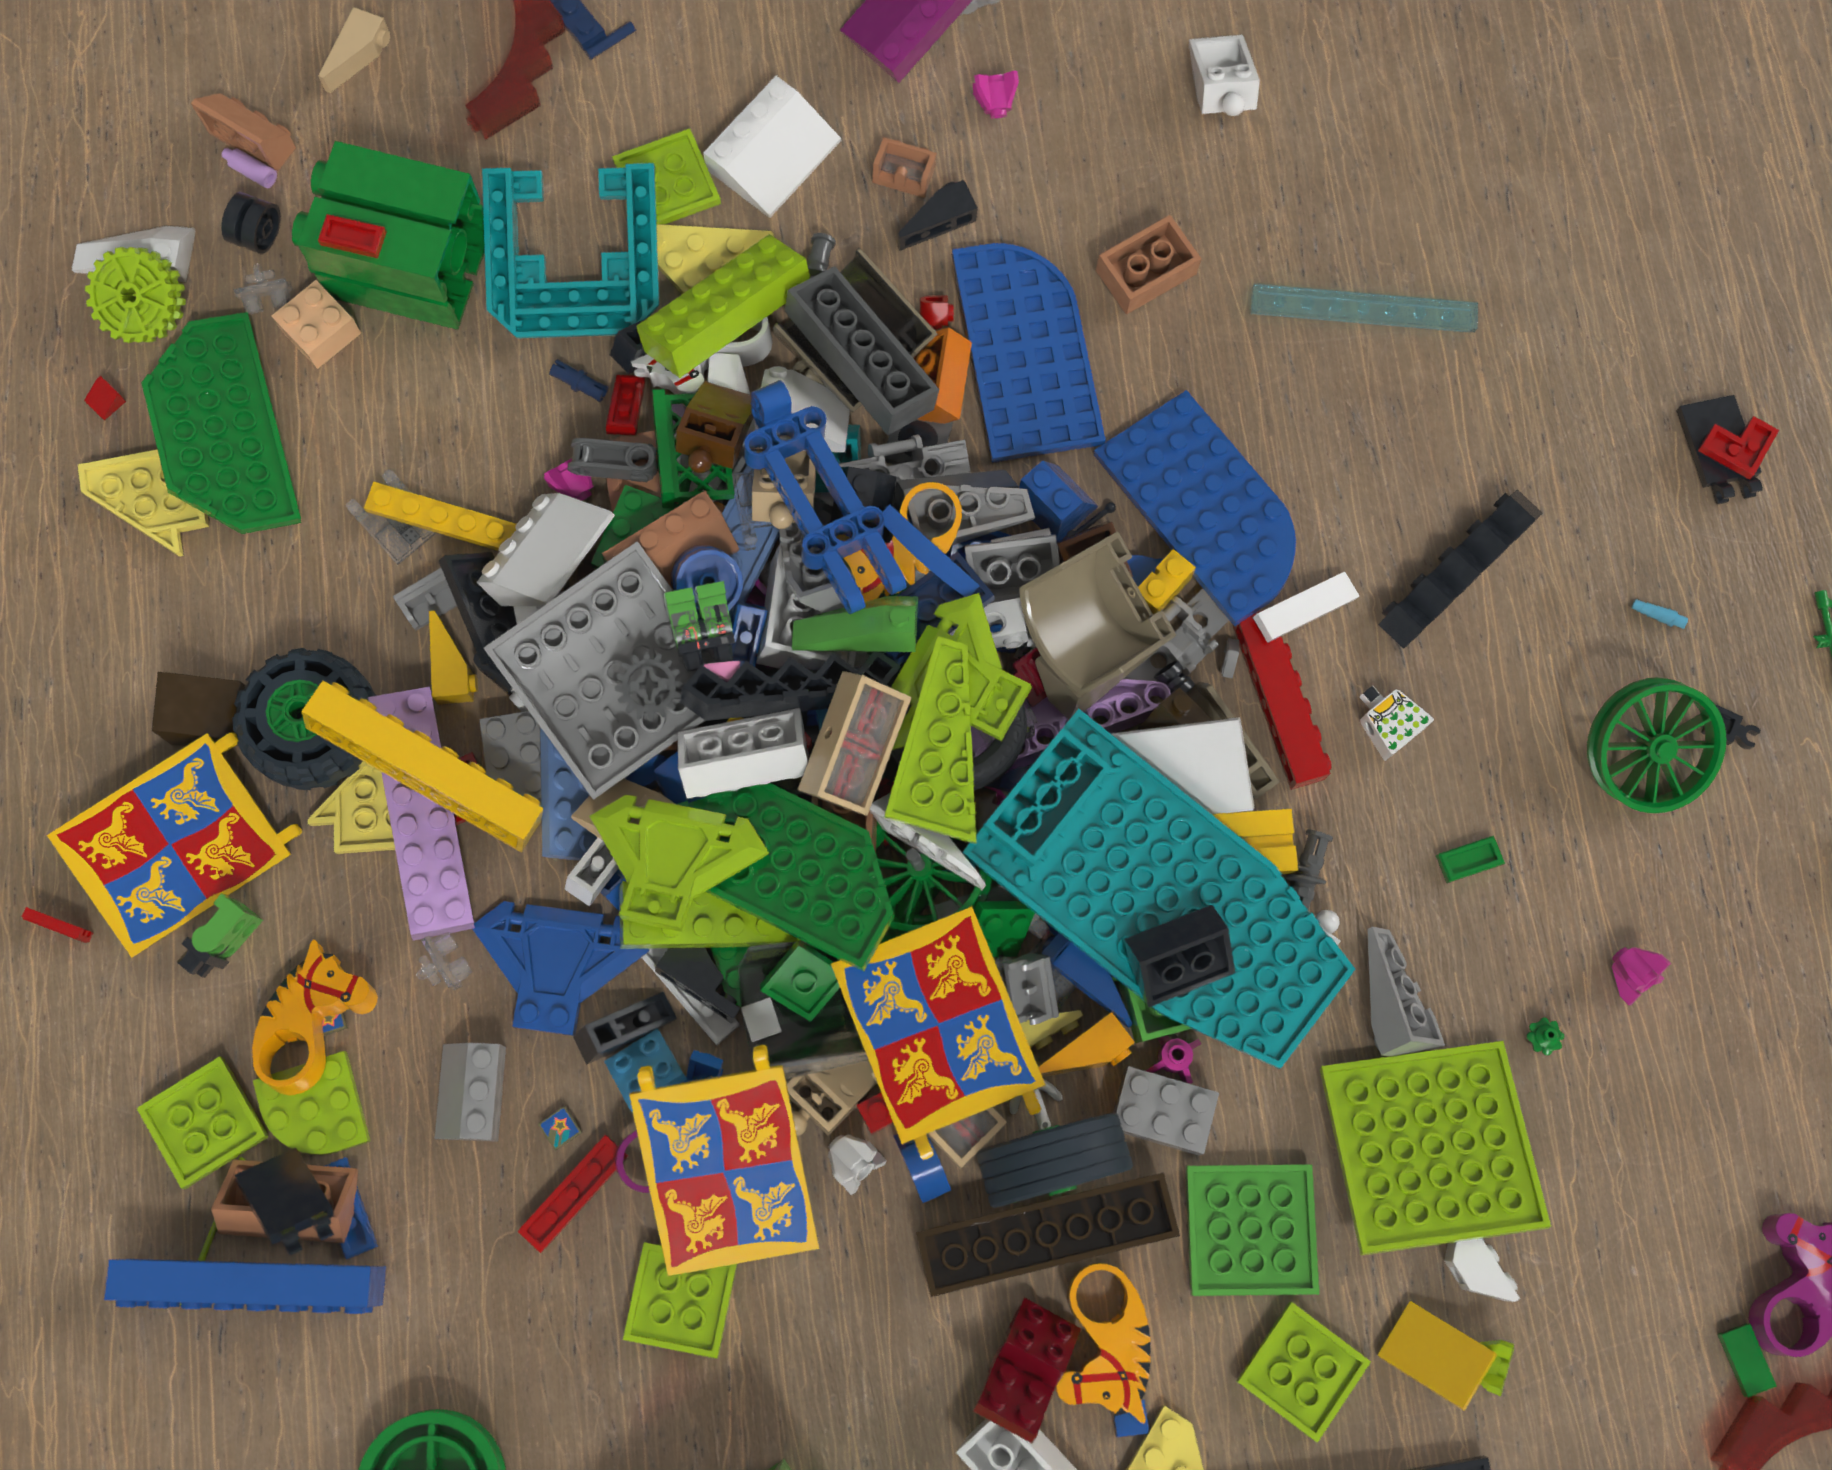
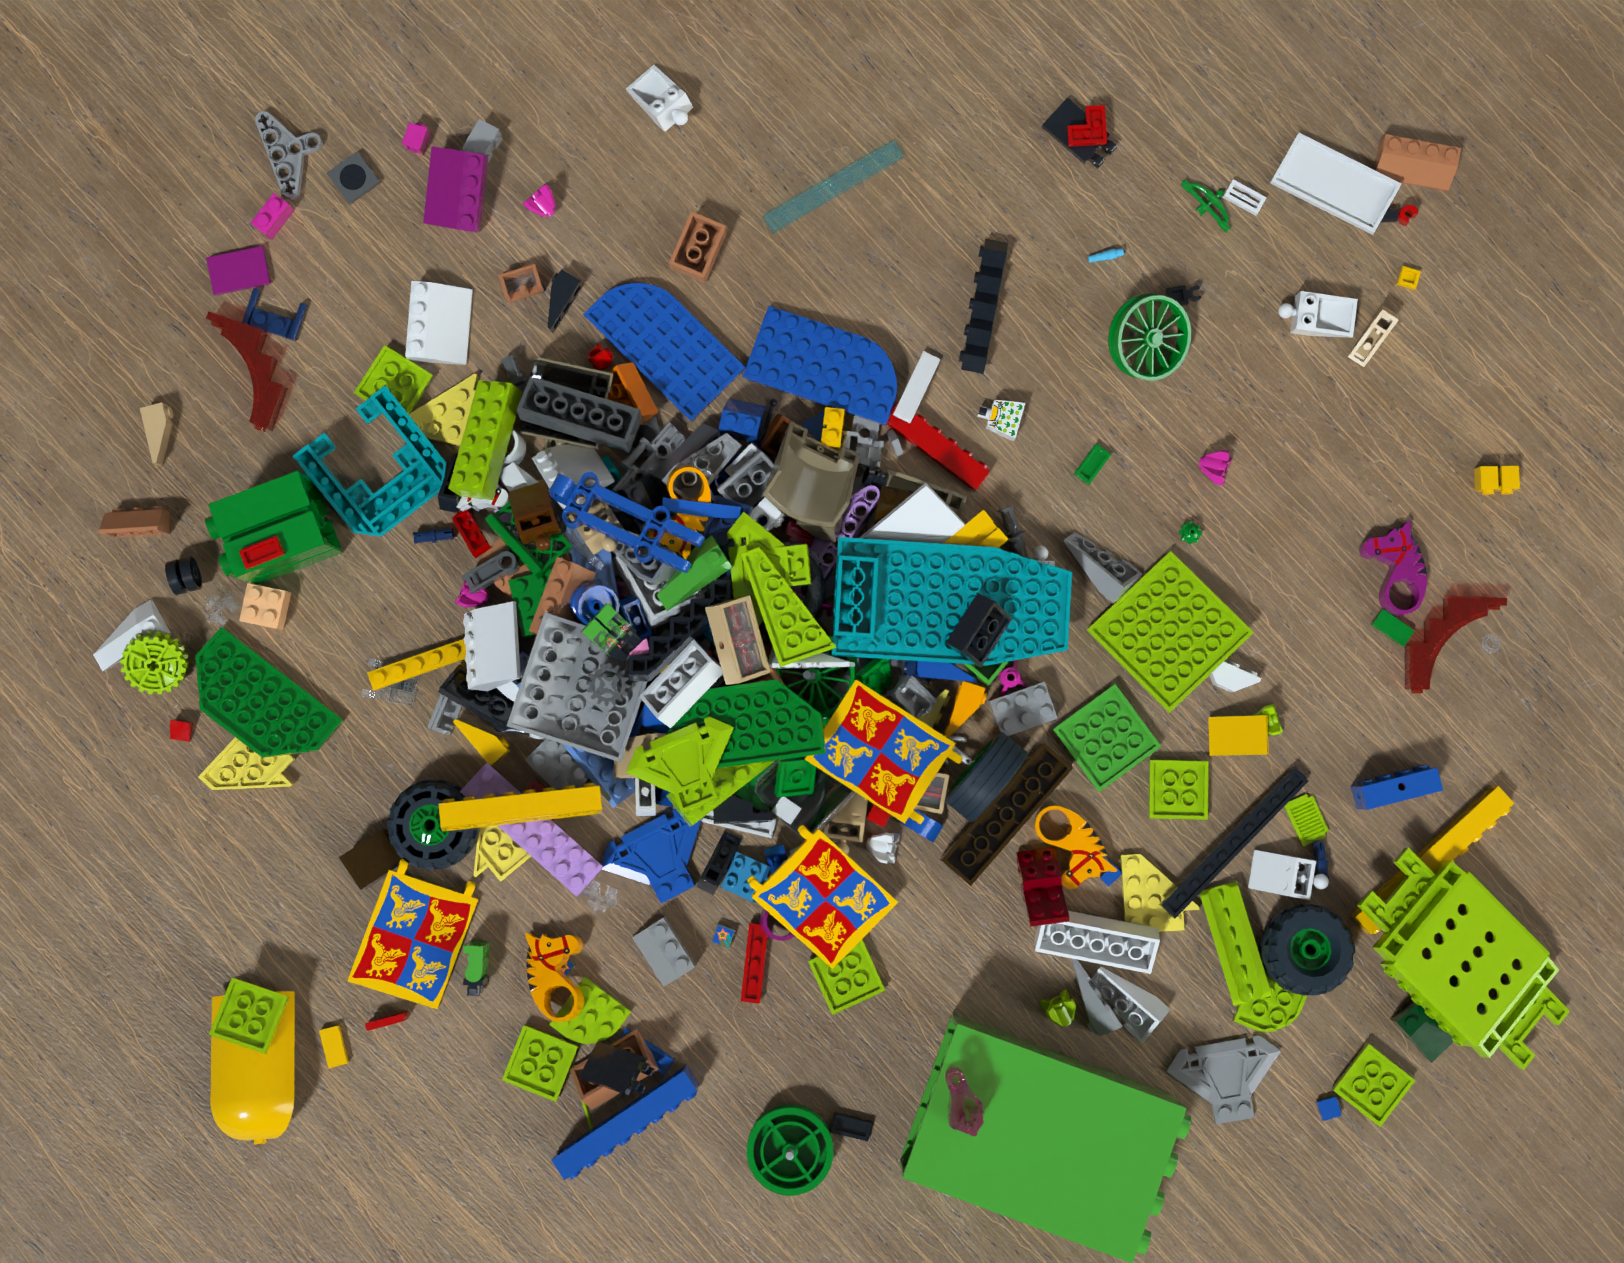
camera: 30 degrees left, 10 degrees up
lavender cylinder [222,148,277,188] -> none

